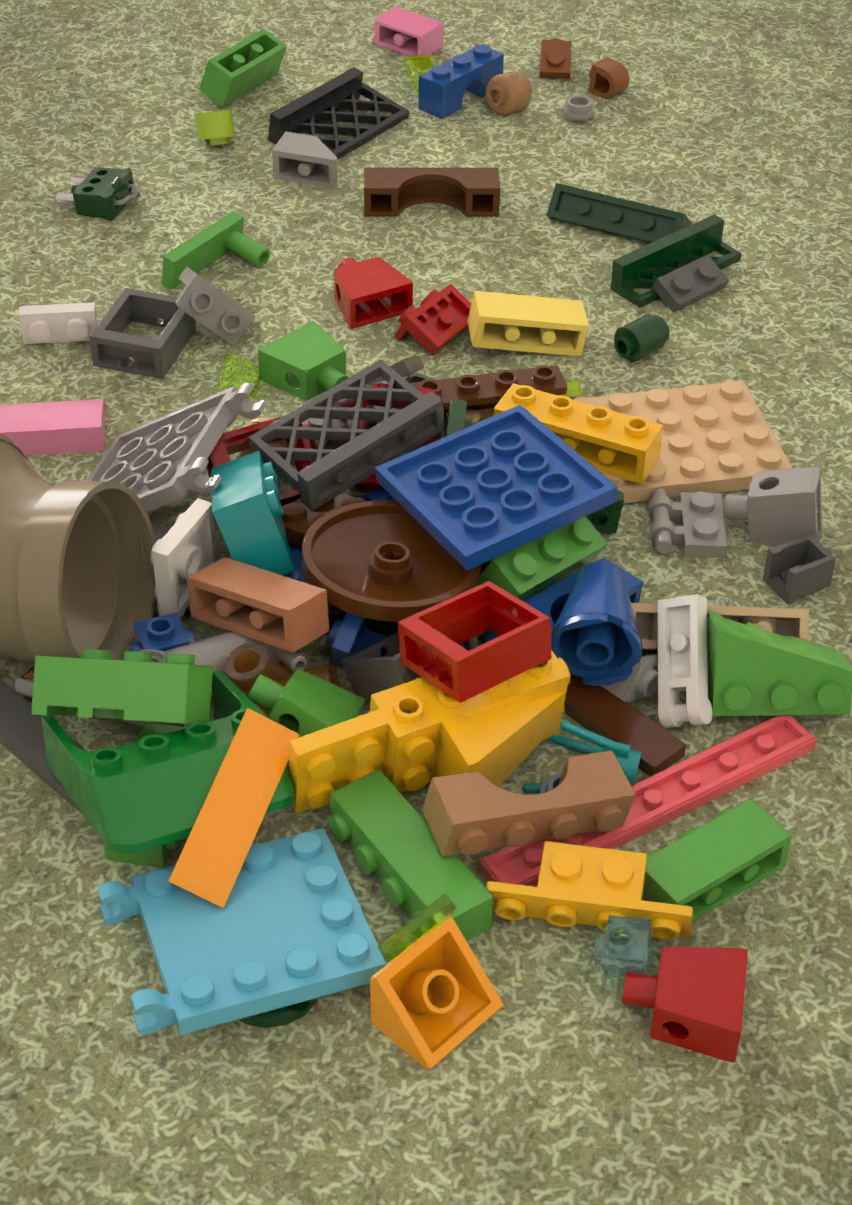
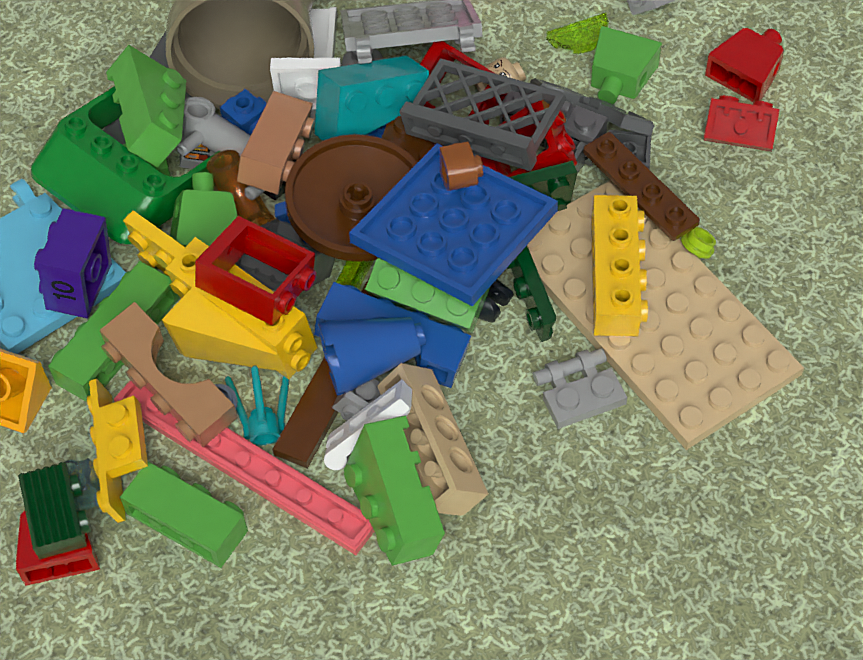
camera: 70 degrees right, 15 degrees up
light orange sticker [169,708,300,909] -> none
clear neon green tile [377,893,457,961] -> none
light yellow brick [467,291,589,356] -> none
dark green brick [614,315,670,362] -> none
light grey torso [725,467,822,547] -> none
dark grey window [763,534,836,605] -> none
none -> dark green brick [18,462,92,559]
none -> dark purple brick [34,208,112,319]
none -> dark orange plate [440,141,483,191]

